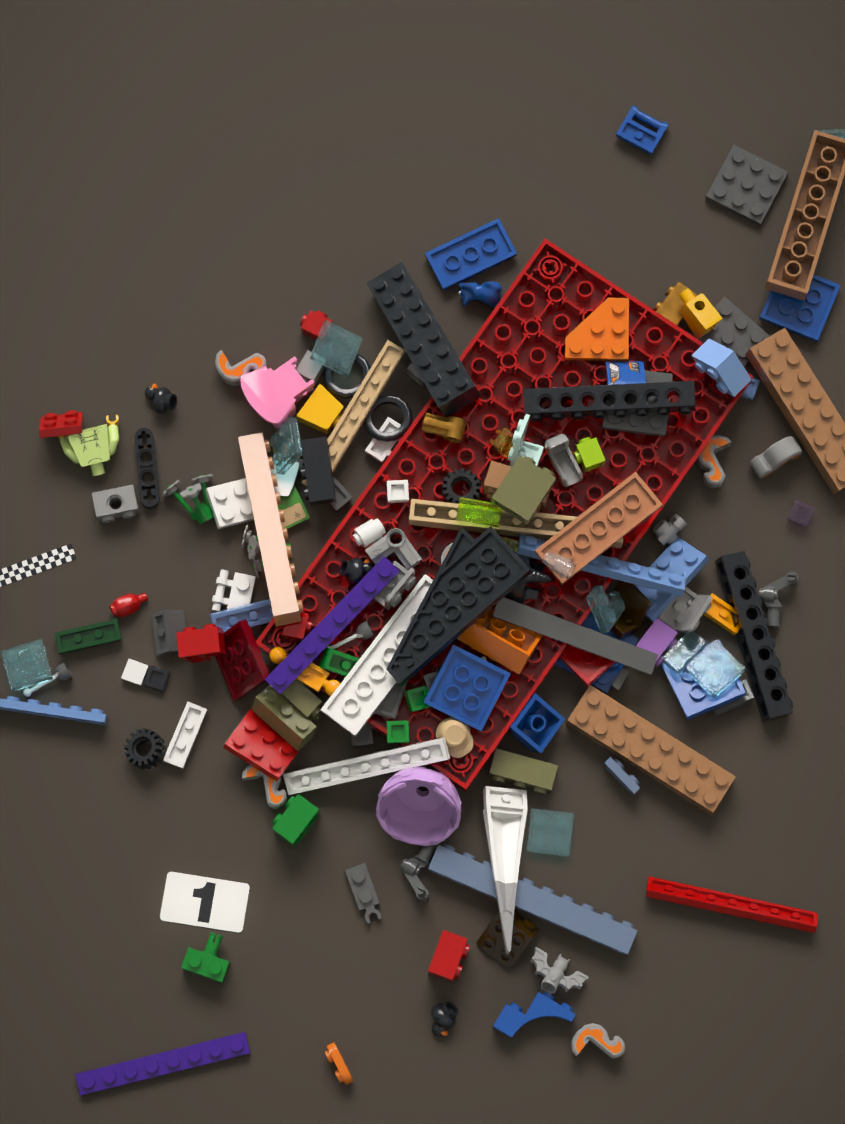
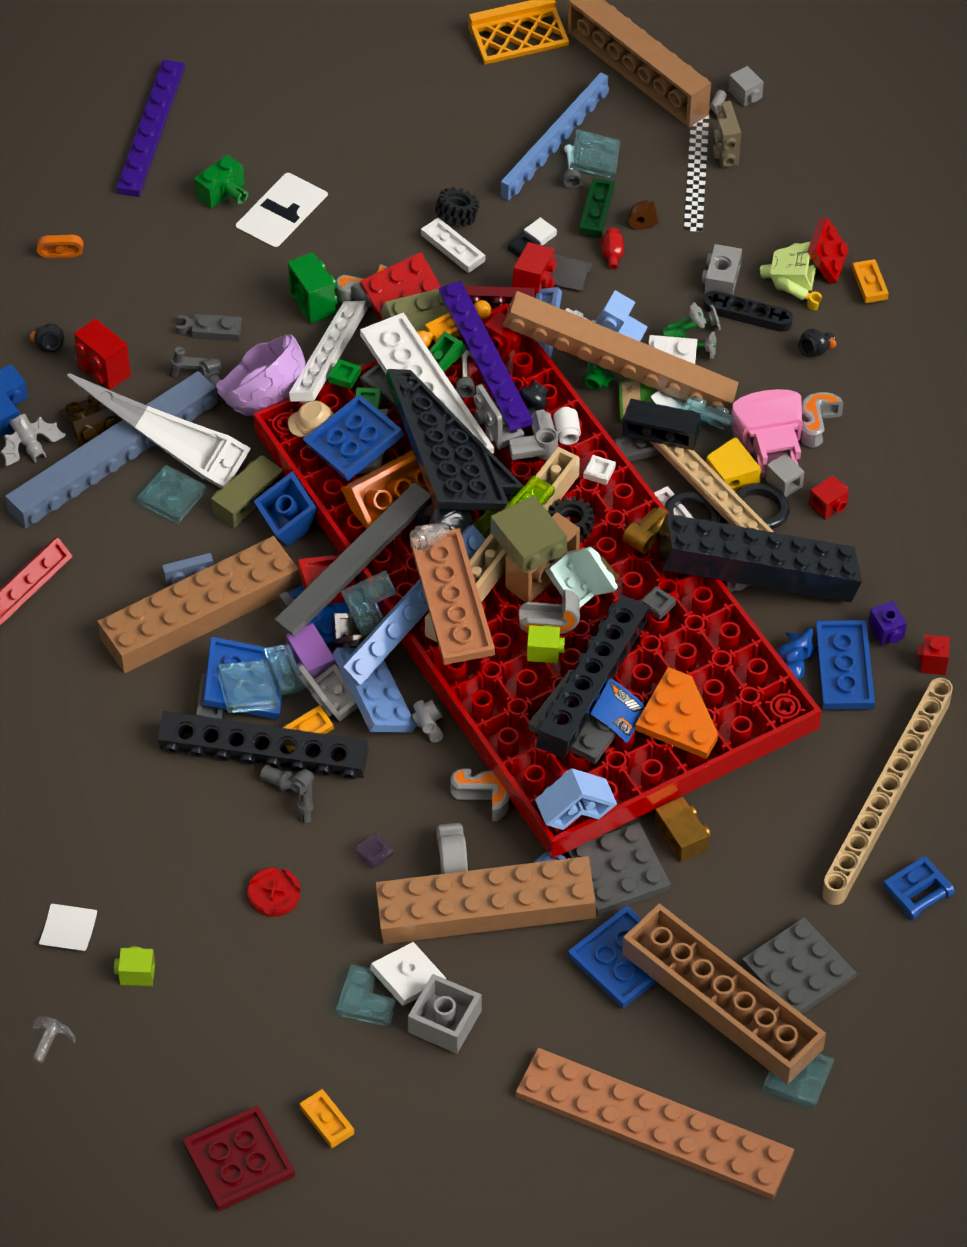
camera: 115 degrees right, 25 degrees down
clear light blue plate [310,320,363,376] -> none
yellow torso [679,288,723,339] -> none
none -> light blue brick [595,290,648,341]
none -> reddish brown piece [628,200,659,230]
none -> dark grey tile [640,586,676,620]
none -> tan beam [822,678,953,905]
none -> light orange plate [852,259,889,304]
none -> dark purple brick [868,601,907,646]
none -> red brick [917,635,950,675]

